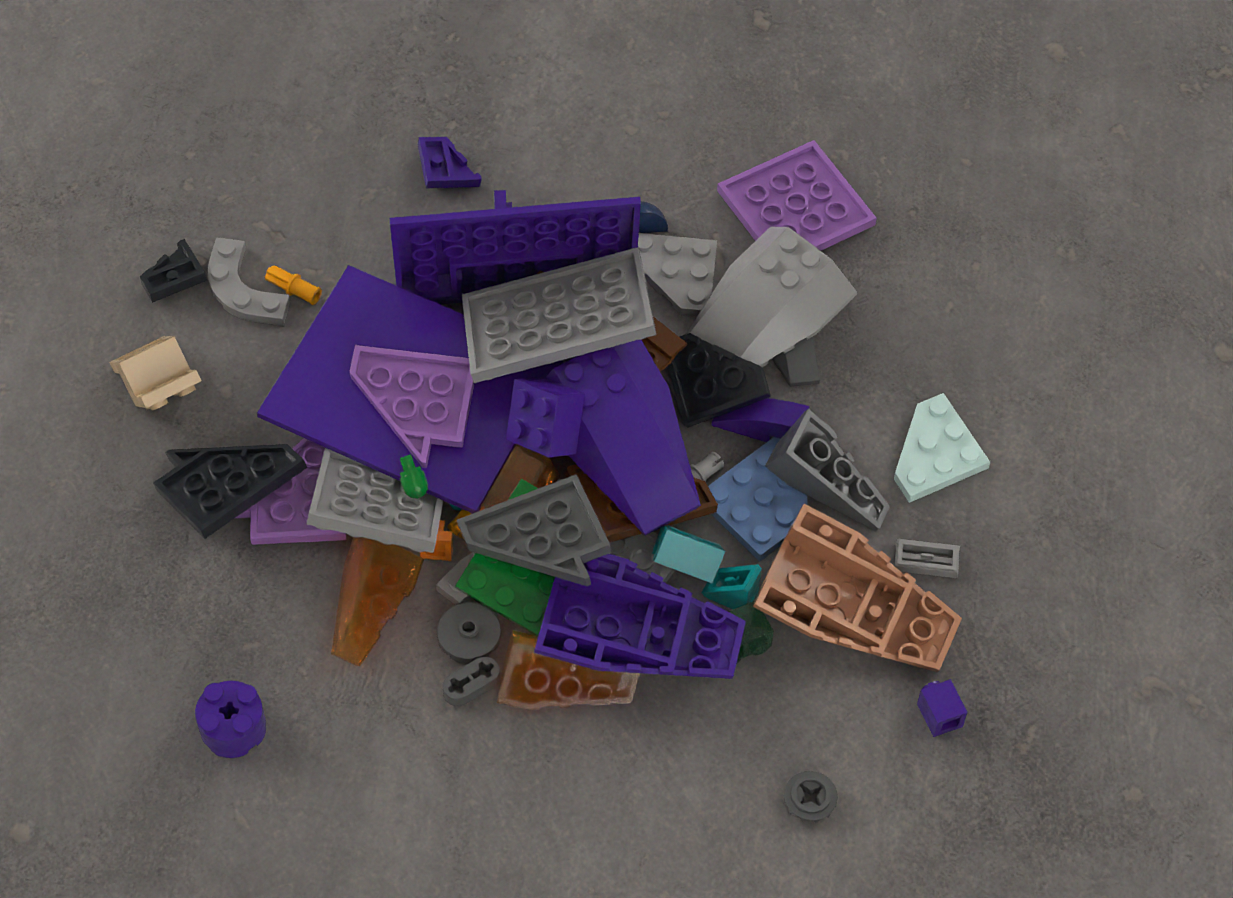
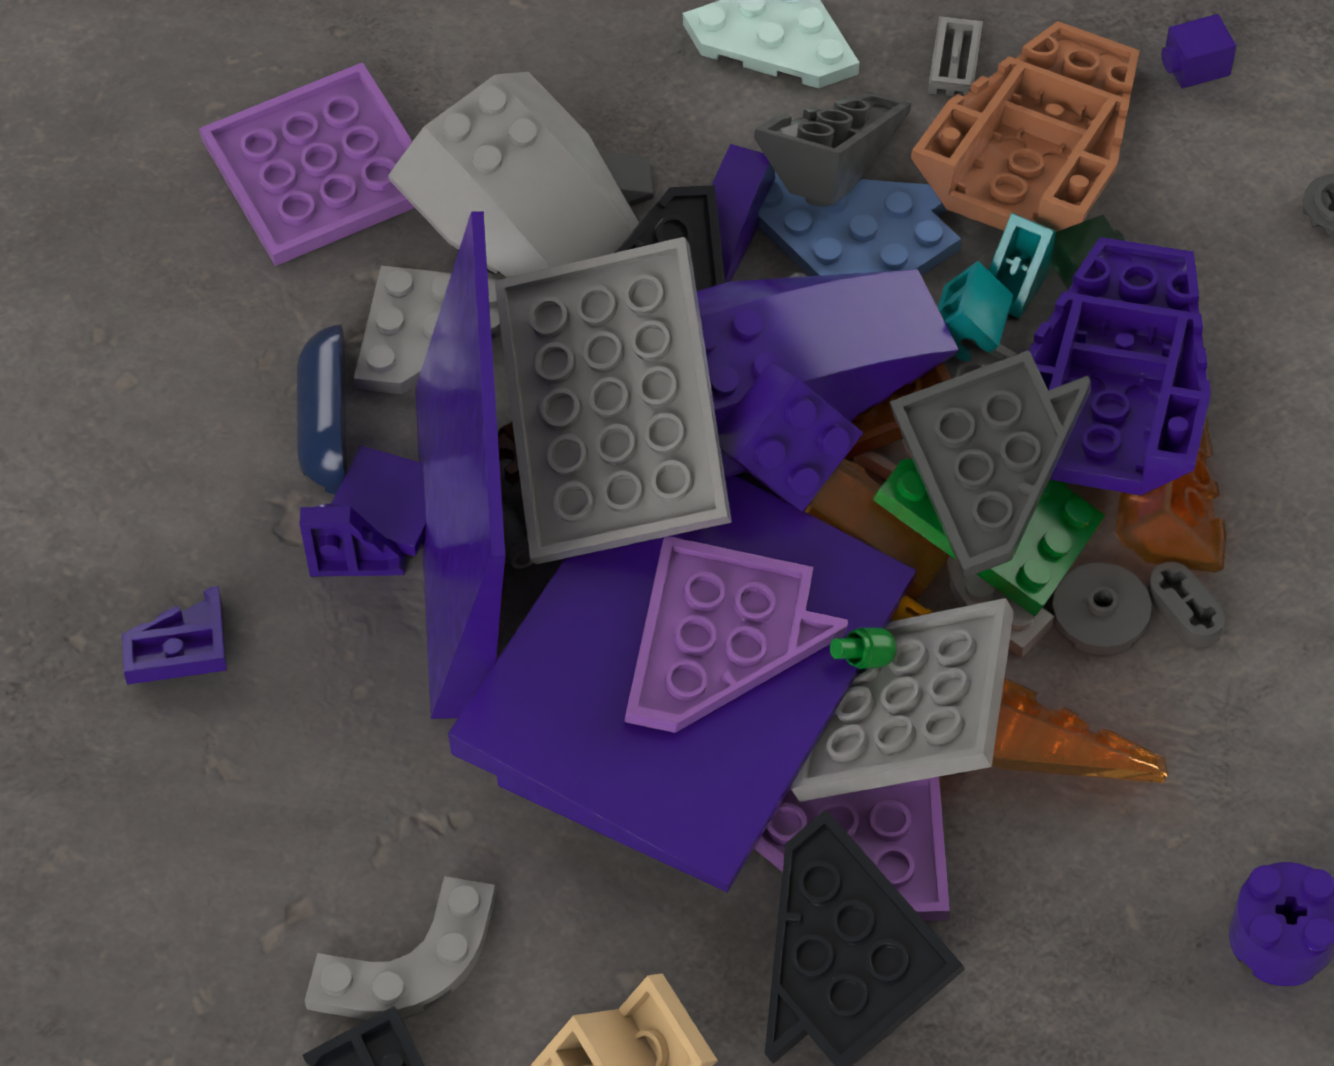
camera: 85 degrees left, 0 degrees up
light orange axle [265,265,322,305] -> none

